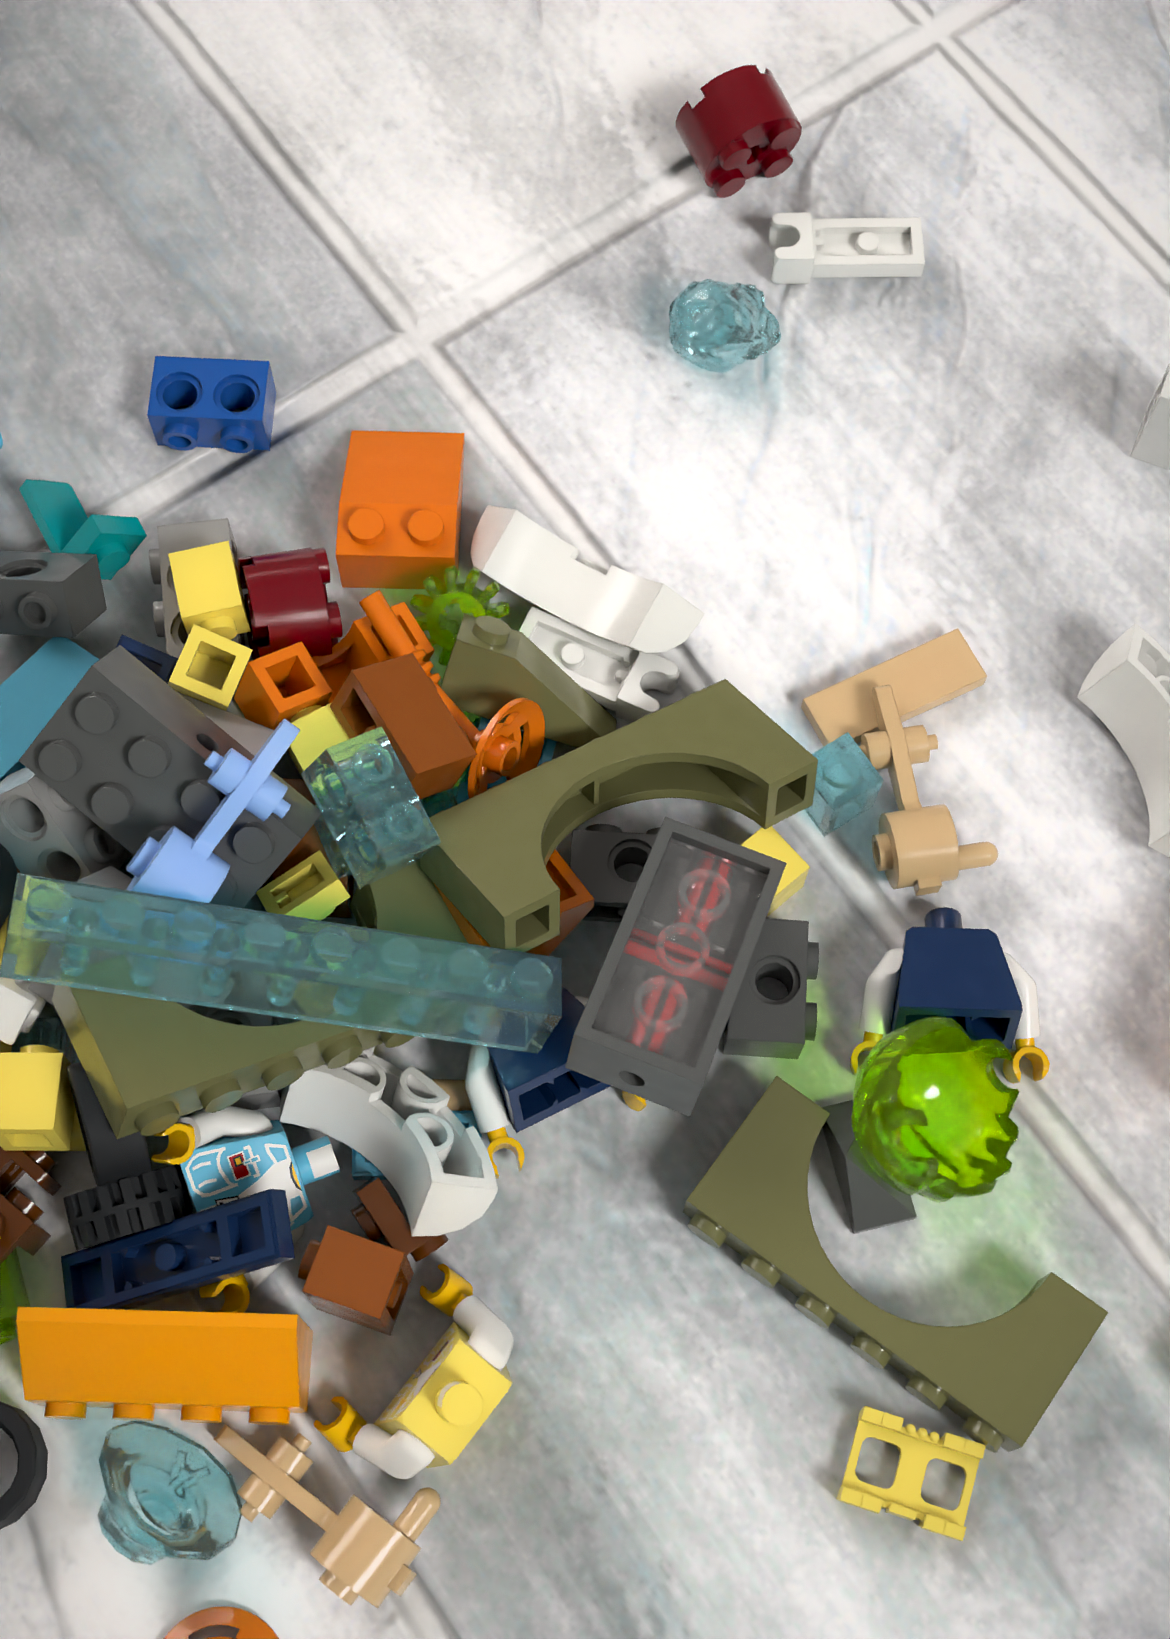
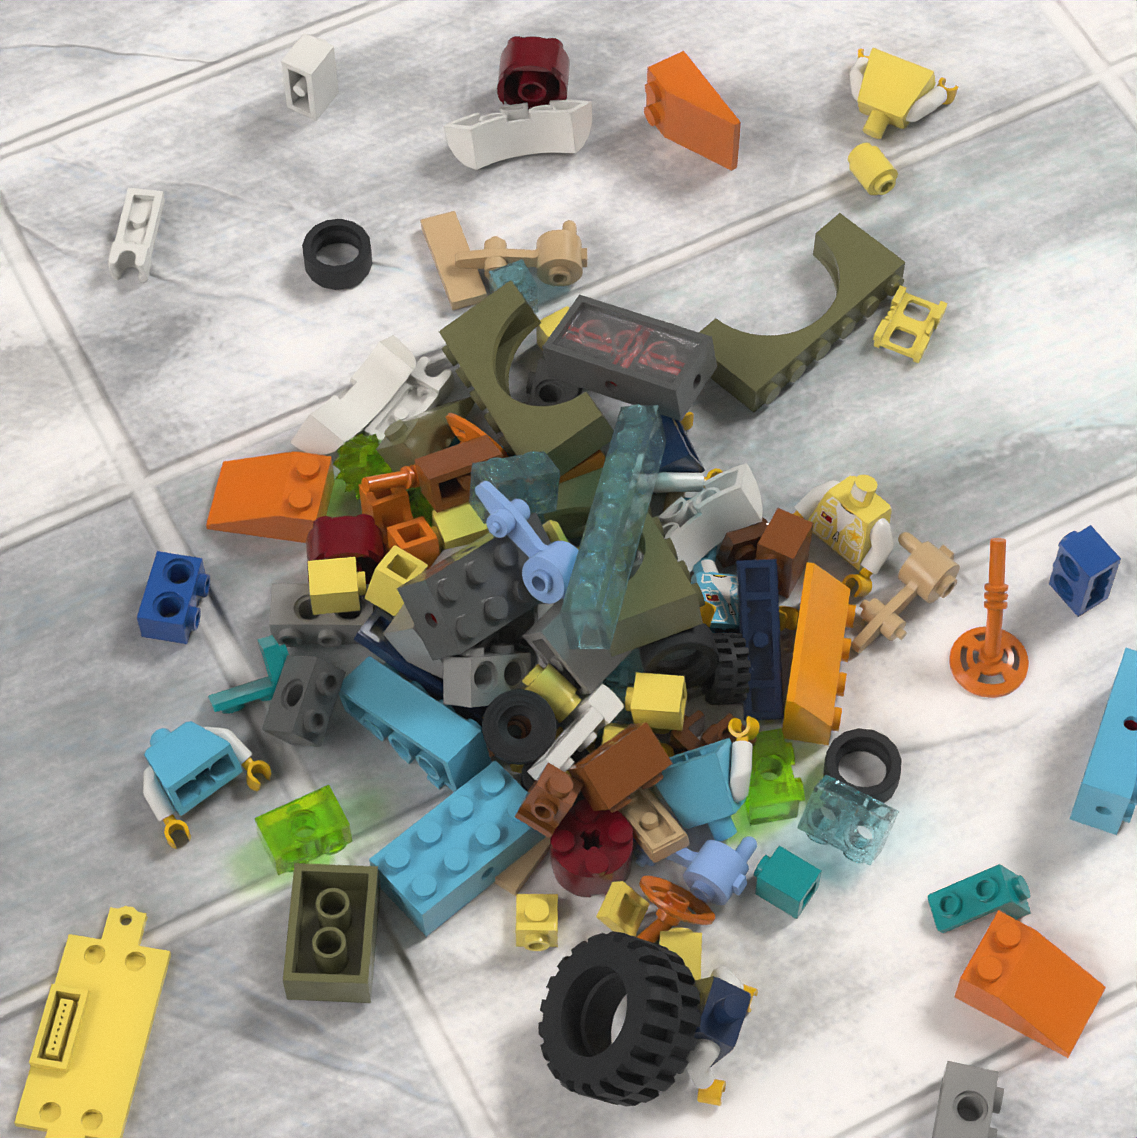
camera: 80 degrees left, 10 degrees down
clear light blue hat [97,1420,242,1565] -> none
clear light blue hair [669,279,781,373] -> none
dark red brick [675,65,802,198] -> none
dark grey slope [822,1093,917,1234] -> none
dark blue torso [850,907,1050,1084] -> none
clear neon green piece [851,1016,1019,1203] -> none
none -> black tyre [302,219,373,290]

